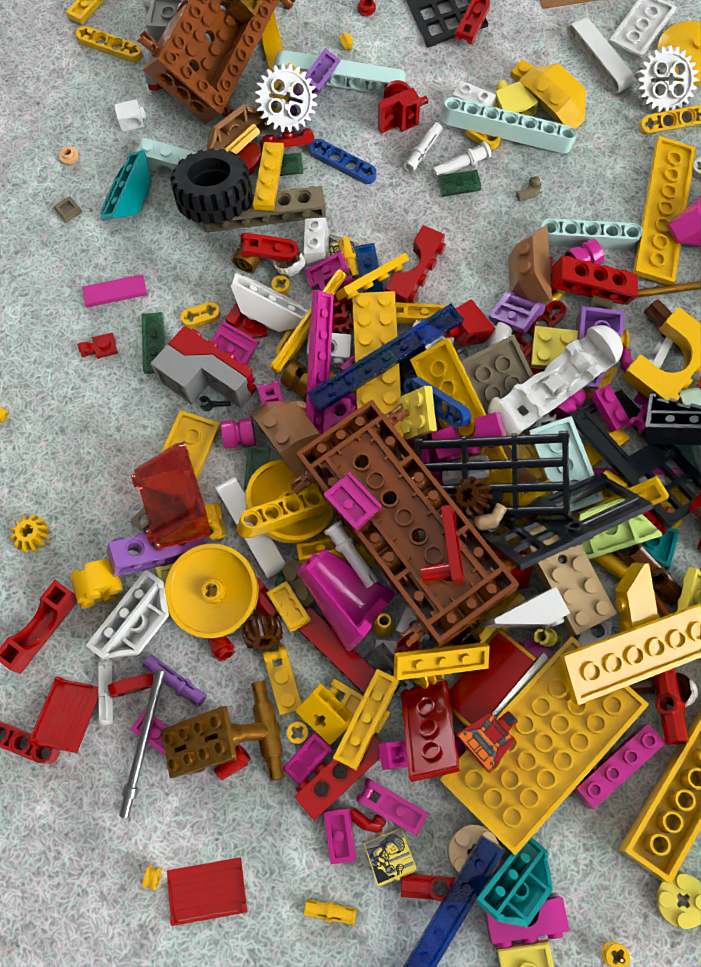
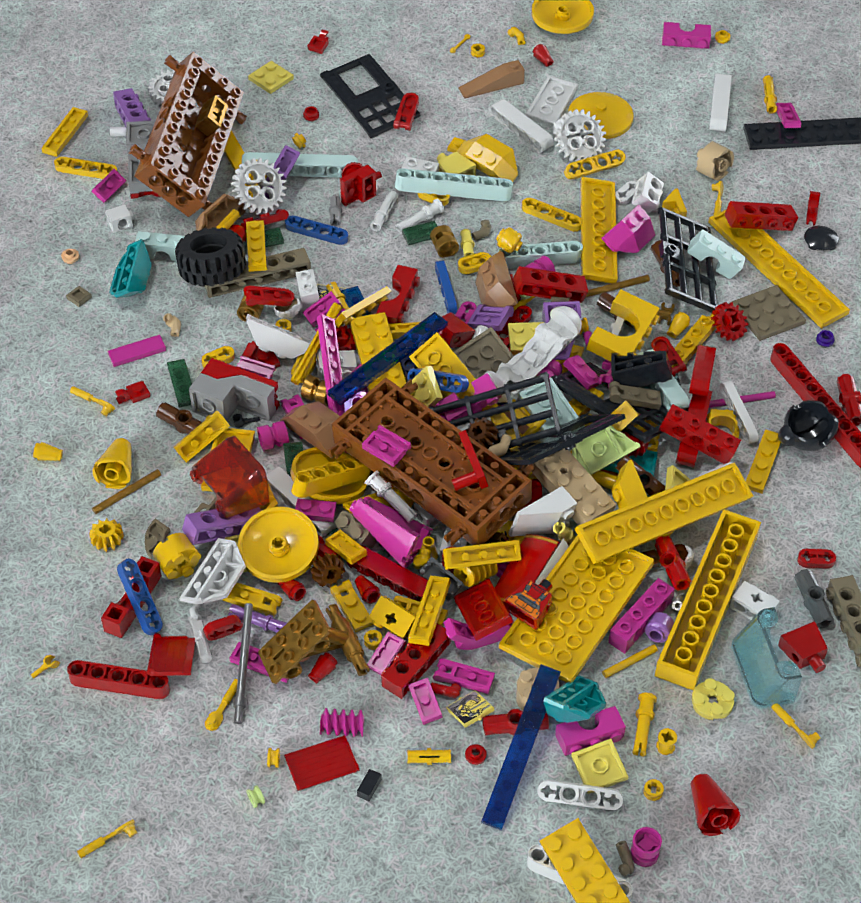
camera: 15 degrees left, 20 degrees down
none -> yellow piece [70,386,115,416]
none -> dark pink plate [91,169,127,203]
none -> yellow cone [92,438,132,489]
none -> pearl gold bar [92,469,161,514]
none -> blue beam [117,558,163,635]
none -> dark tan tile [145,518,170,561]
none -> reddish brown piece [156,402,202,434]
none -> tan arm [163,313,181,337]
none -> yellow piece [173,411,230,463]
none -> yellow piece [205,679,238,731]
none -> yellow plate [222,582,283,617]
none -> yellowish green bush [246,785,265,808]
none -> dark pink plate [295,498,337,523]
none -> dark pink piece [320,708,364,737]
none -> light grey axle [329,194,342,225]
none -> red cone [354,575,380,604]
none -> black piece [357,769,382,801]
none -> yellow arm [413,549,432,569]
none -> pearl gold wheel [430,225,459,258]
none -> blue beam [435,260,457,314]
none -> dark pink beam [455,301,477,324]
none -> yellow plate [458,252,491,274]
none -> light yellow pin [460,229,474,257]
none -> red plate [465,744,487,765]
none -> yellow head [496,227,523,254]
none -> yellow beam [521,198,581,232]
none -> yellow bar [602,644,658,678]
none -> dark tan plate [609,381,662,410]
none -> yellow pin [632,692,657,757]
none -> medium lavender head [645,612,674,643]
none -> white arm [671,591,686,611]

